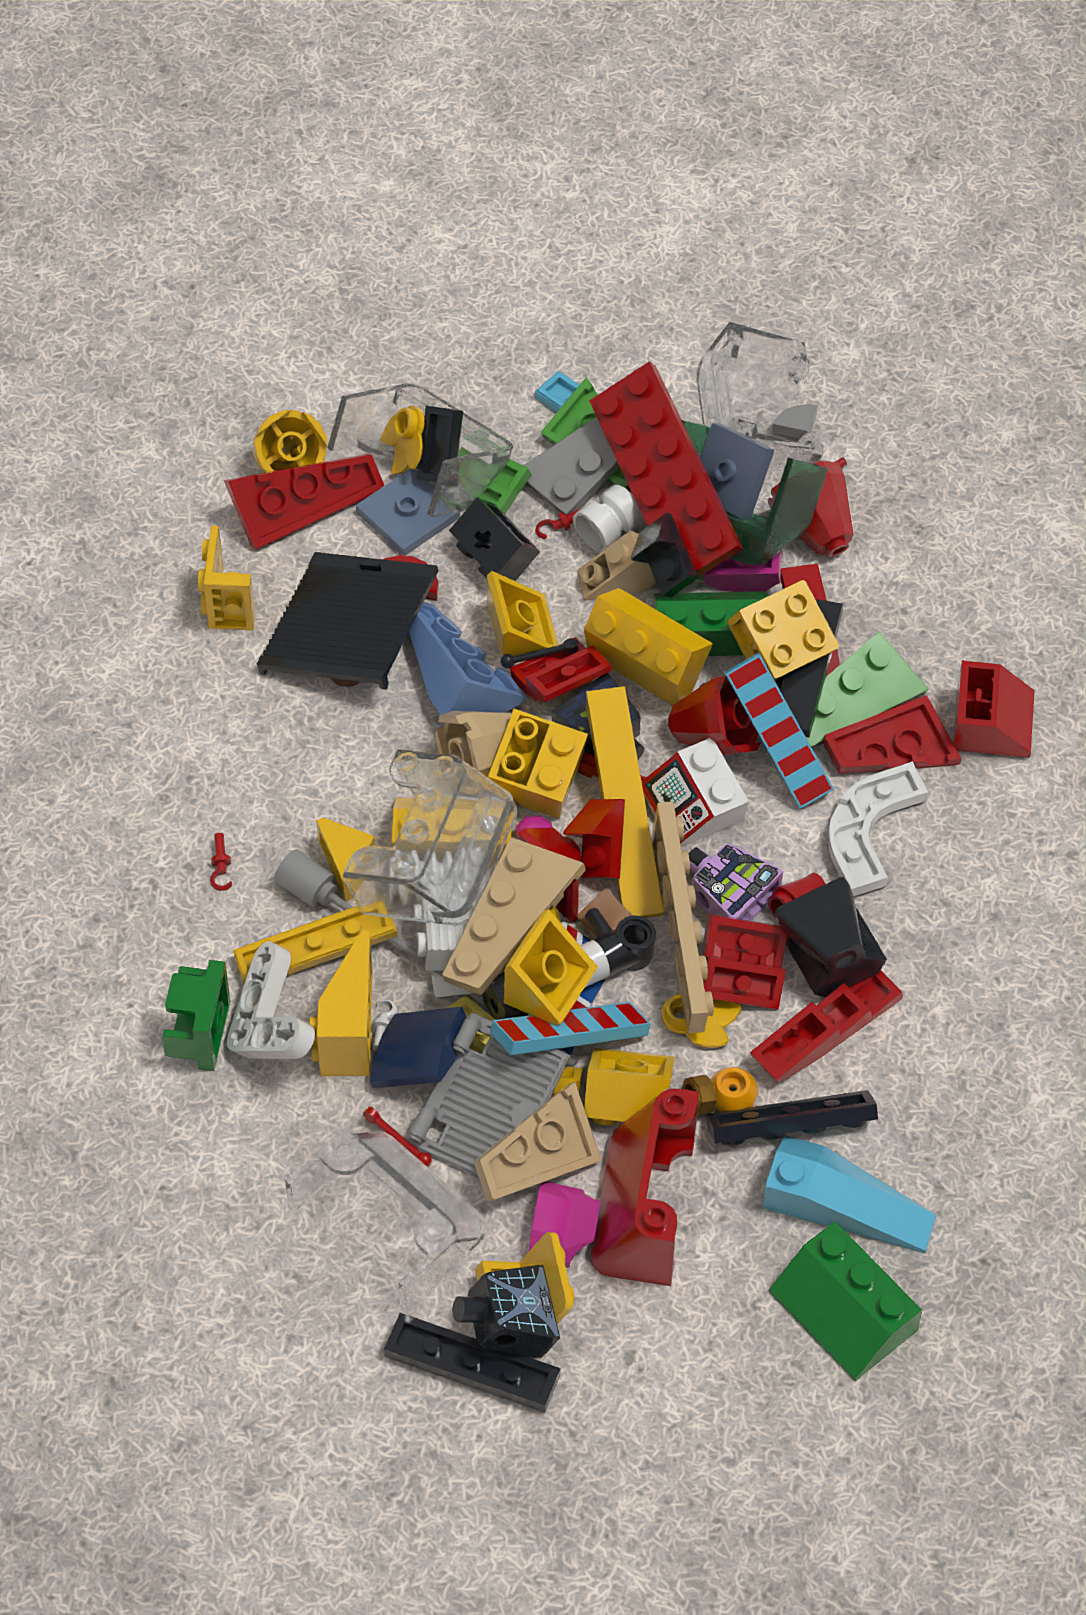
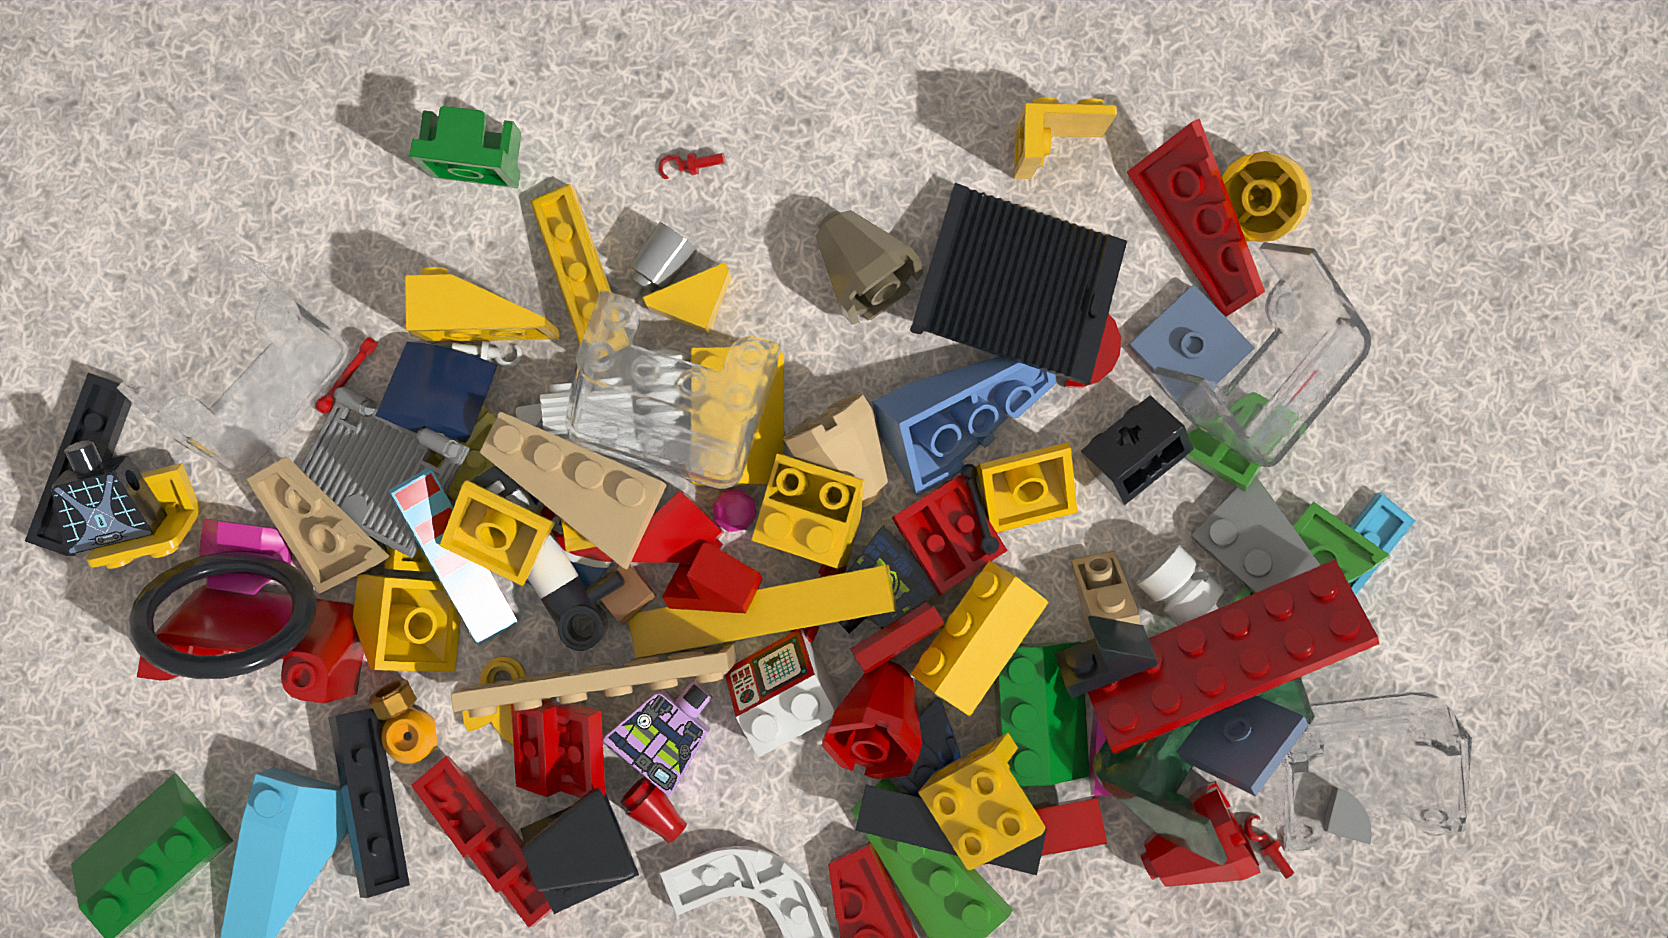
camera: 90 degrees right, 30 degrees up
white beam [227,941,315,1059] -> none
yellow plate [380,406,424,475] -> none
black tile [417,405,463,485] -> none
red hand [535,508,582,539] -> none
tile [724,653,834,809] -> none
none -> black wedge [127,552,317,679]
none -> dark tan cone [815,210,923,325]
none -> red slope [850,602,944,675]

